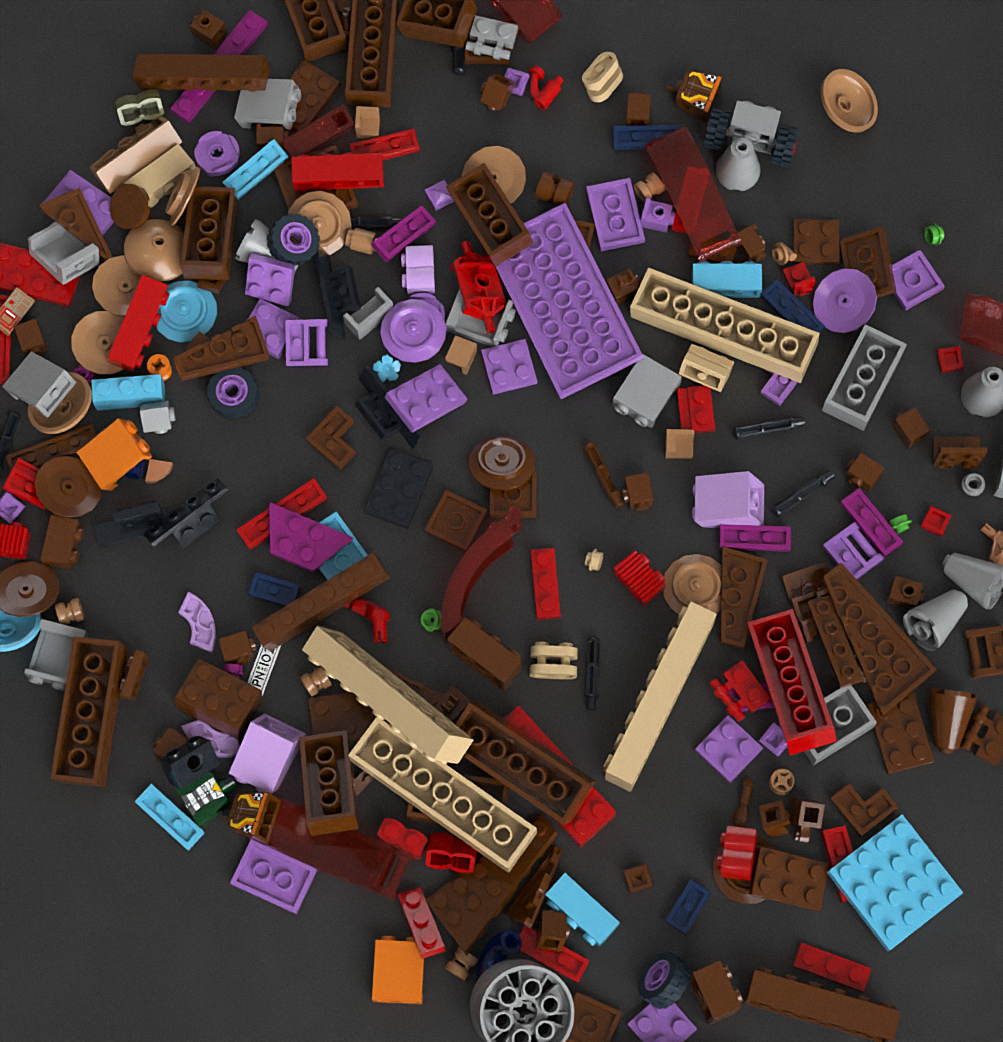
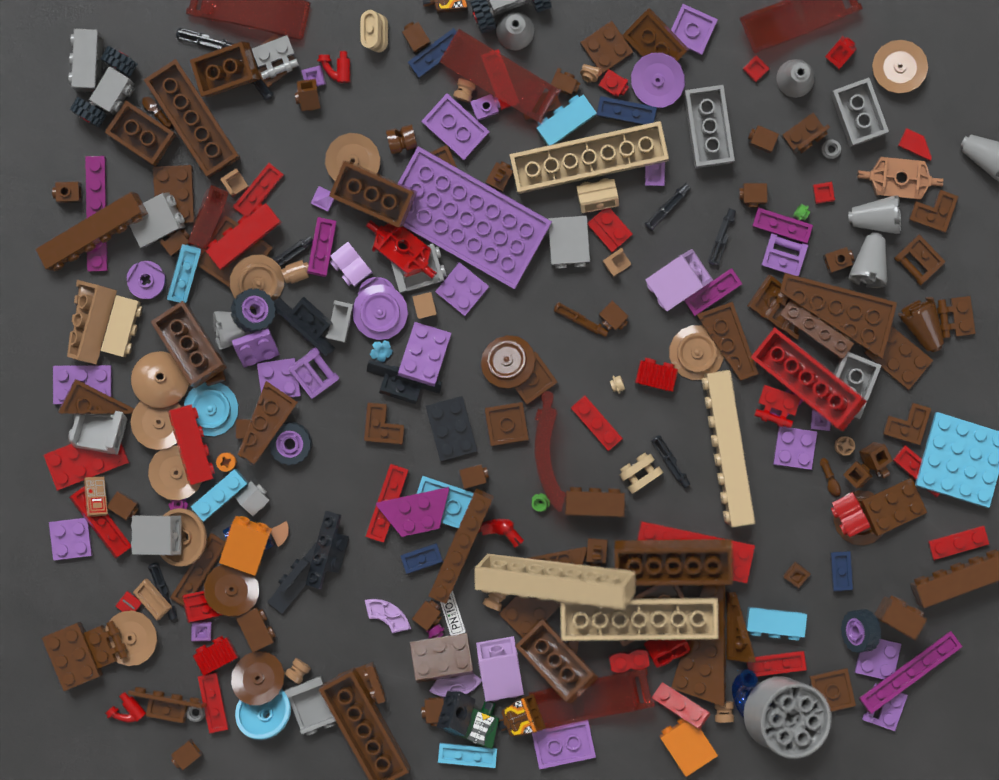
camera: 40 degrees left, 15 degrees up
reddish brown tile [110,184,150,229] -> none
olive brick [115,89,164,126] -> none
medium nougat piece [165,166,200,227] -> none
reddish brown brick [536,910,570,952] -> none
none -> reddish brown brick [459,464,489,489]

